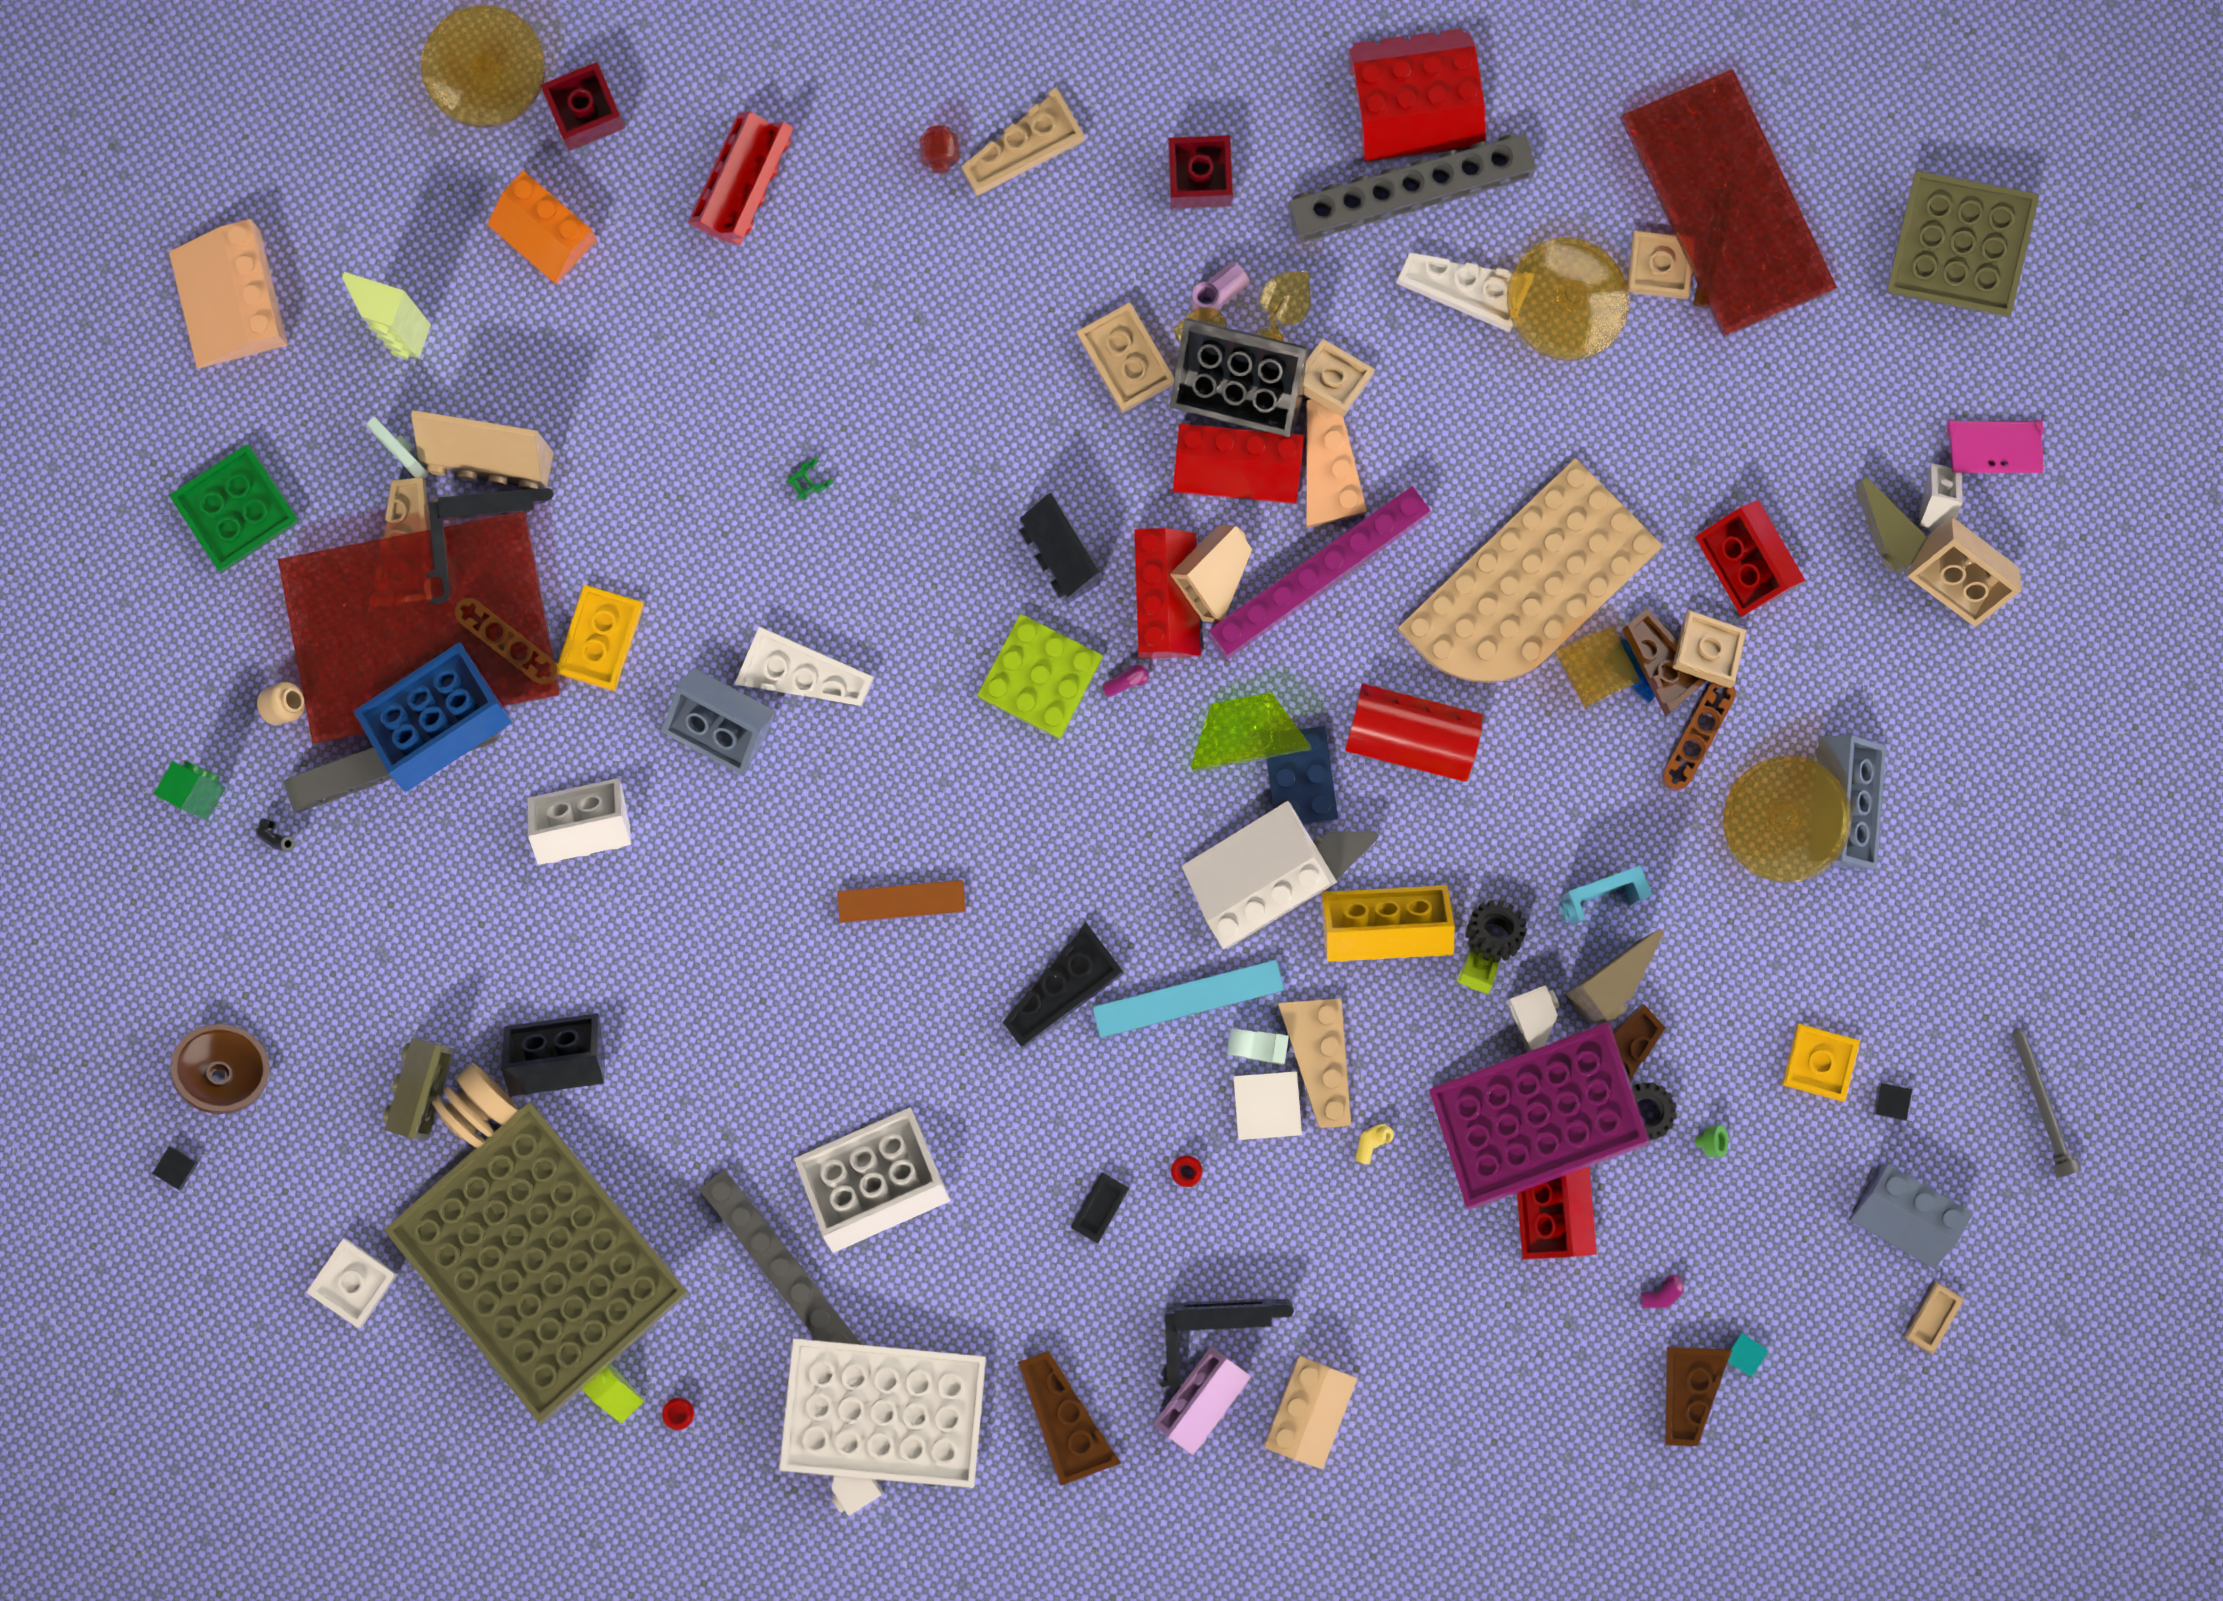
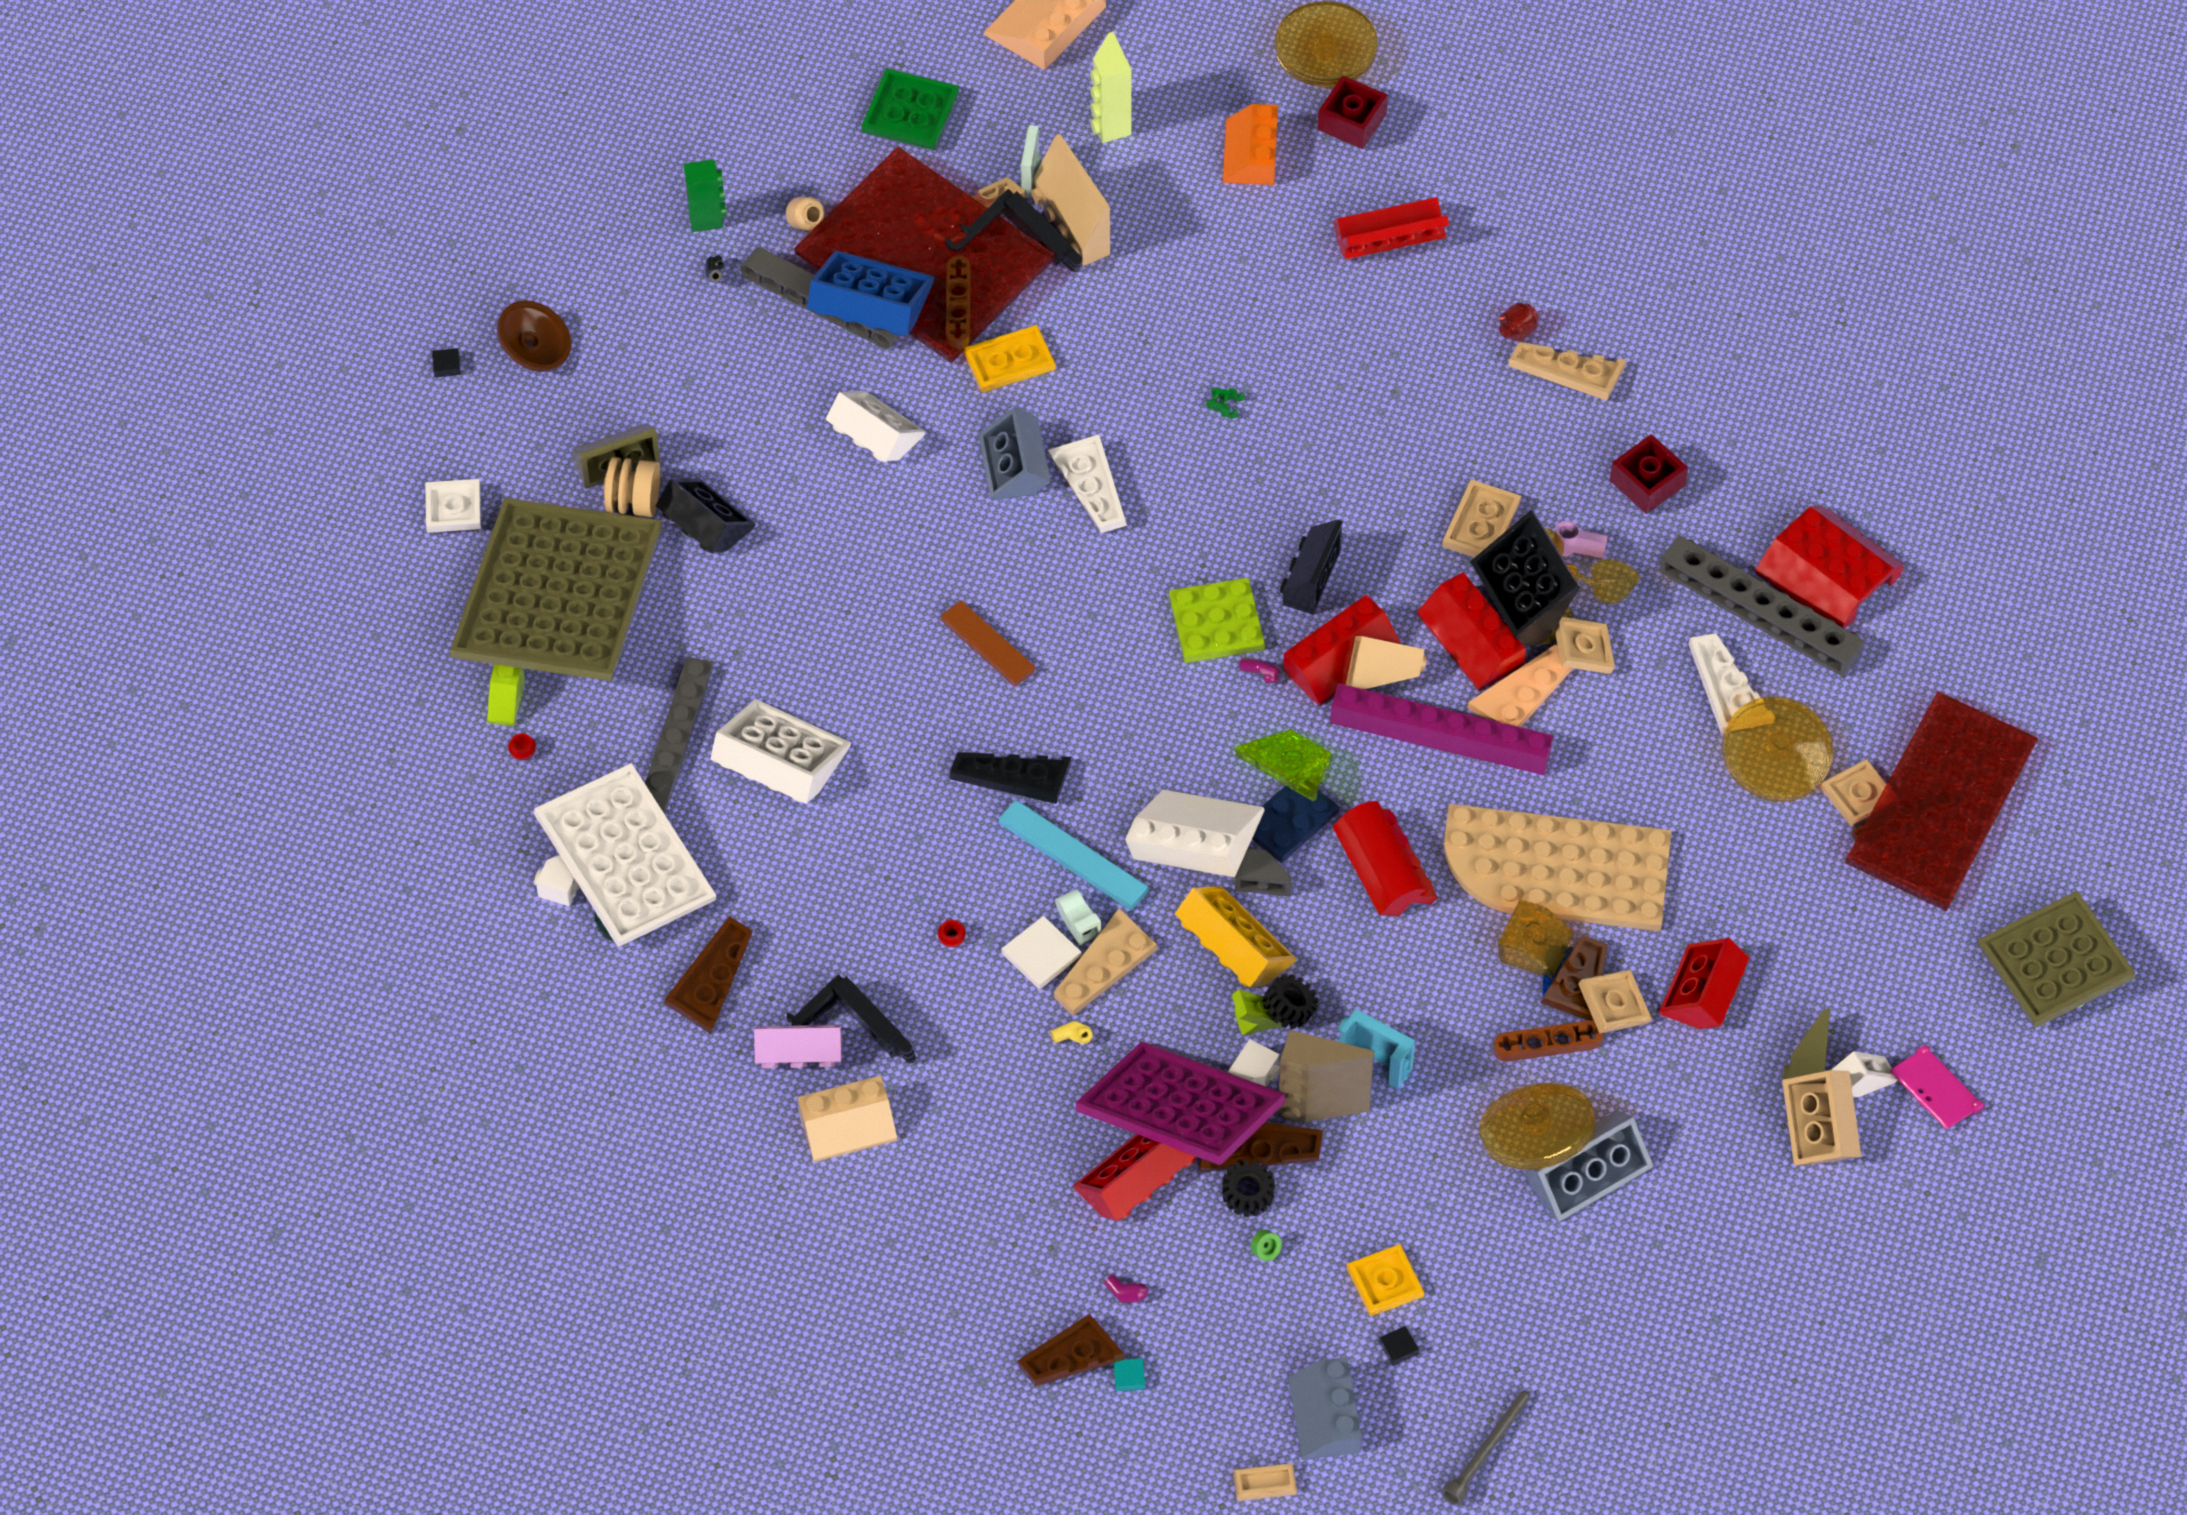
camera: 50 degrees right, 25 degrees down
black tile [1071,1172,1130,1244] -> none

